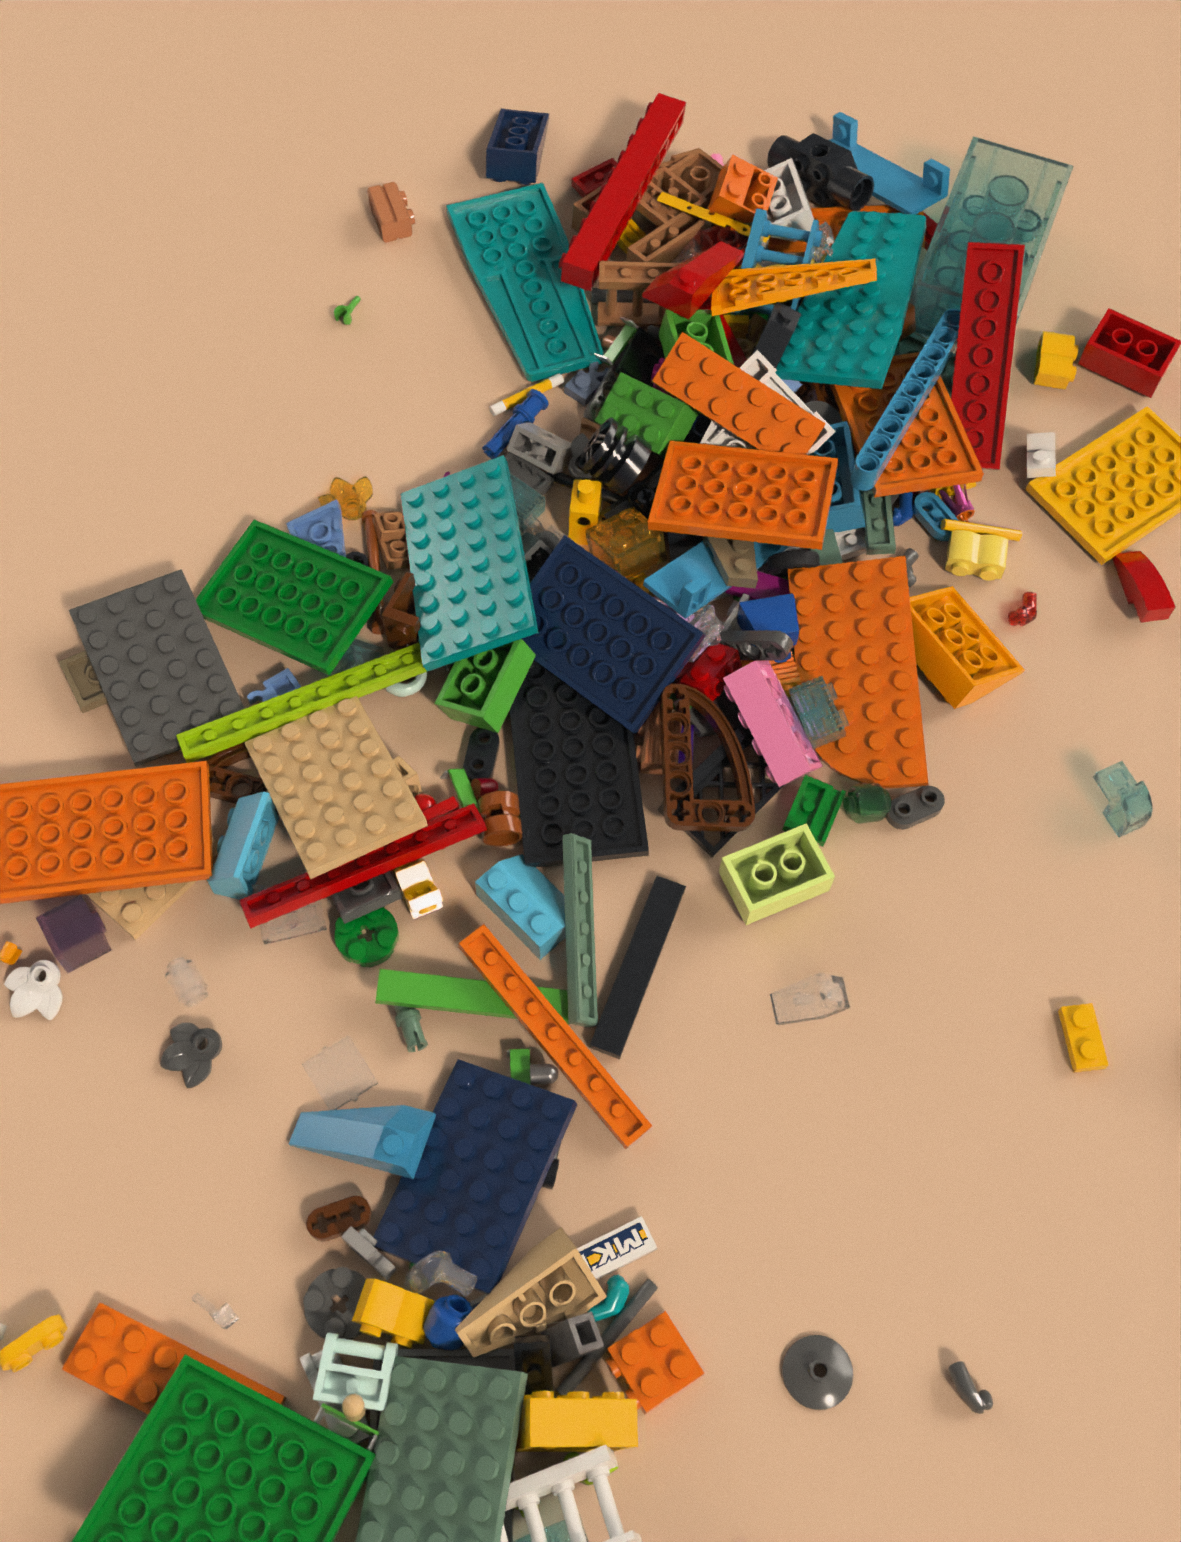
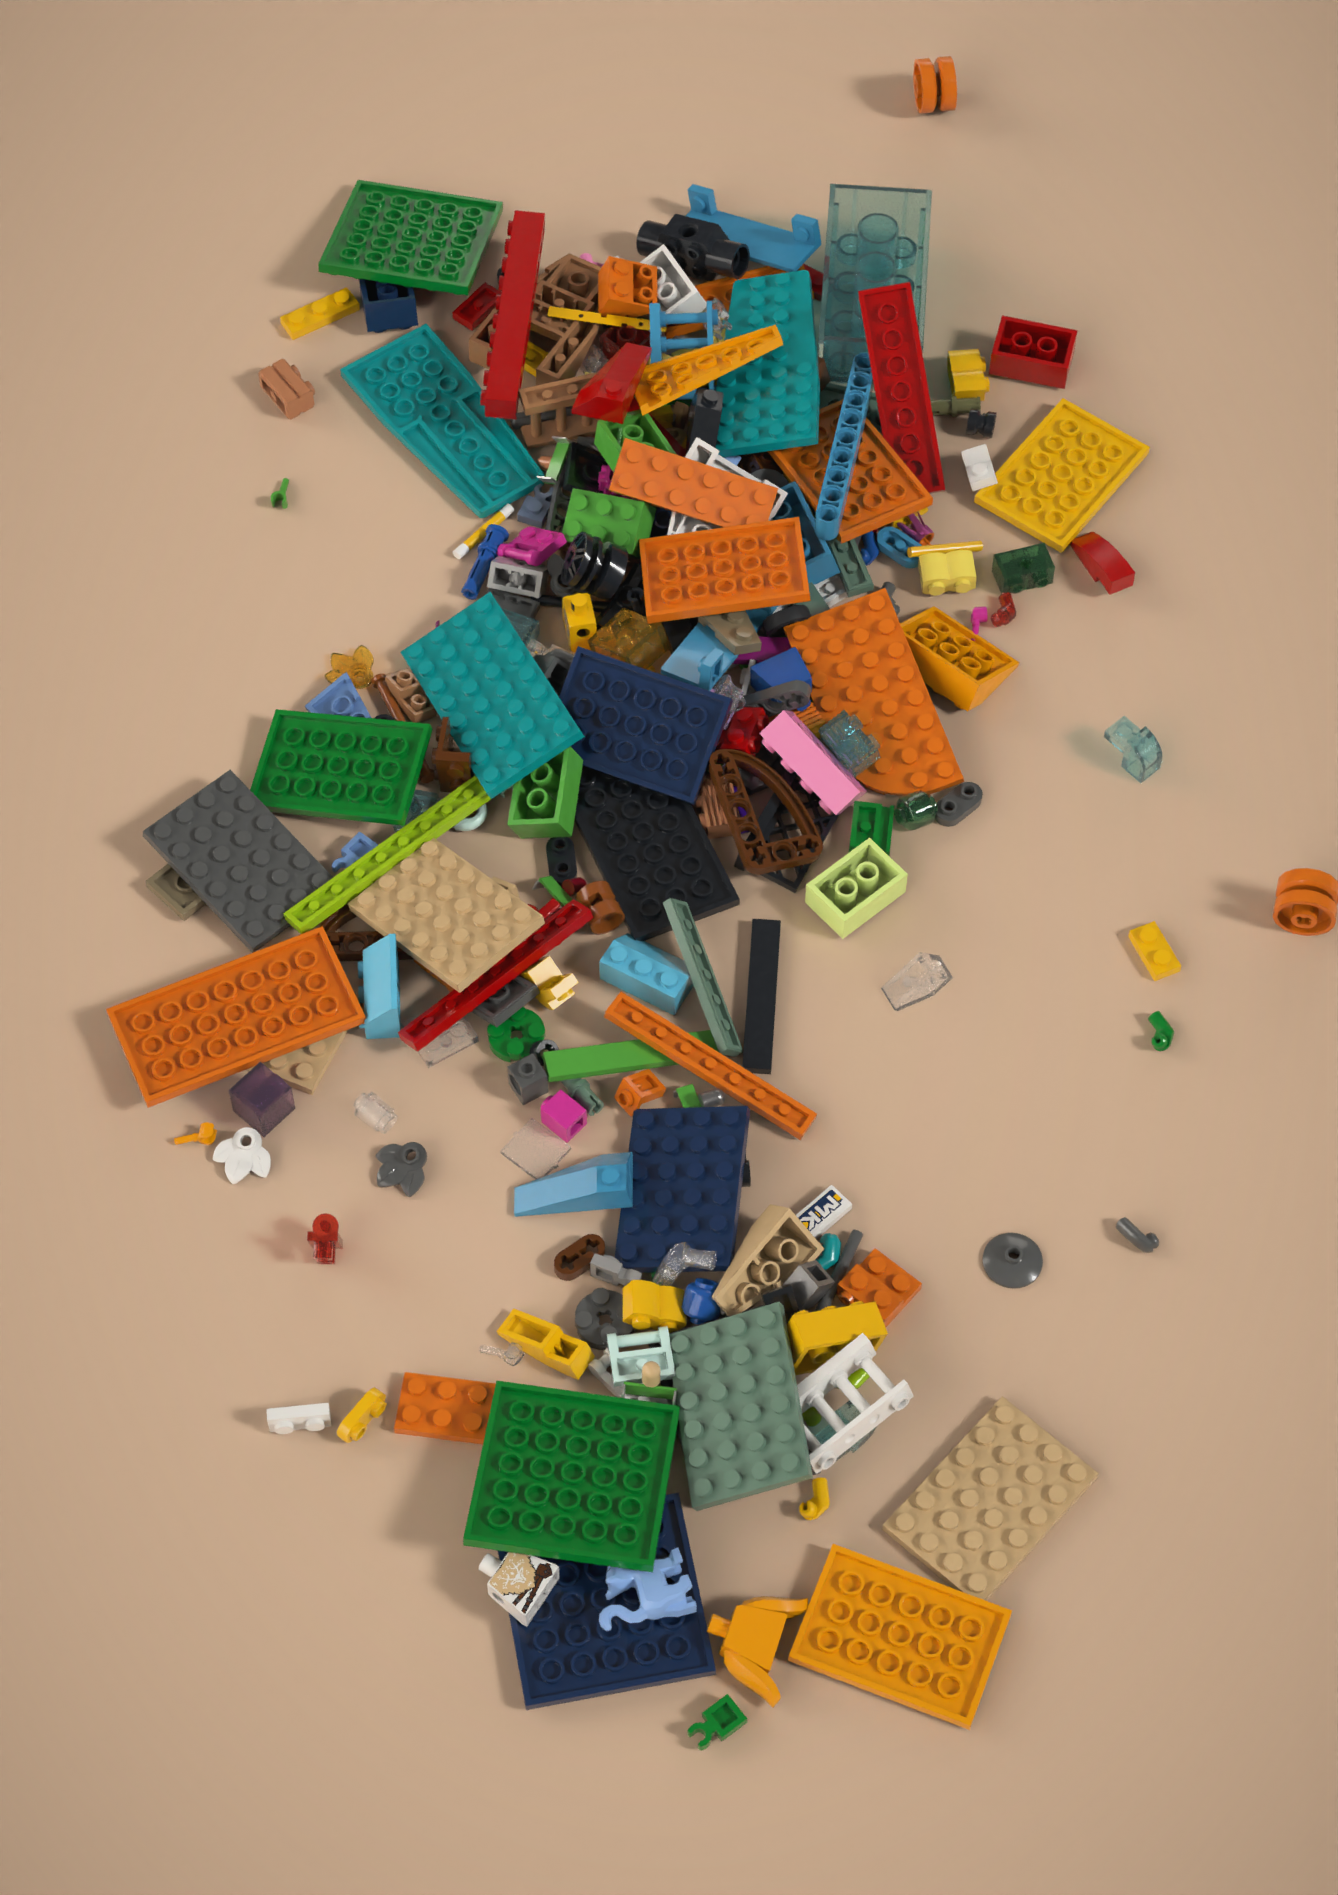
camera: 15 degrees left, 5 degrees down
none -> yellow plate [280,287,360,340]
none -> clear red hips [307,1213,343,1264]
none -> green plate [318,180,503,295]
none -> yellow slope [496,1308,595,1380]
none -> dark pink plate [497,526,567,566]
none -> dark grey brick [507,1054,548,1105]
none -> black bush [529,1039,559,1066]
none -> dark pink brick [540,1089,587,1143]
none -> orange bracket [614,1069,666,1116]
none -> orange wheel [913,56,957,114]
none -> olive pin [930,396,981,417]
none -> black wheel [966,408,997,438]
none -> dark pink hand [971,606,988,641]
none -> clear green brick [992,543,1055,595]
none -> green arm [1148,1011,1174,1051]

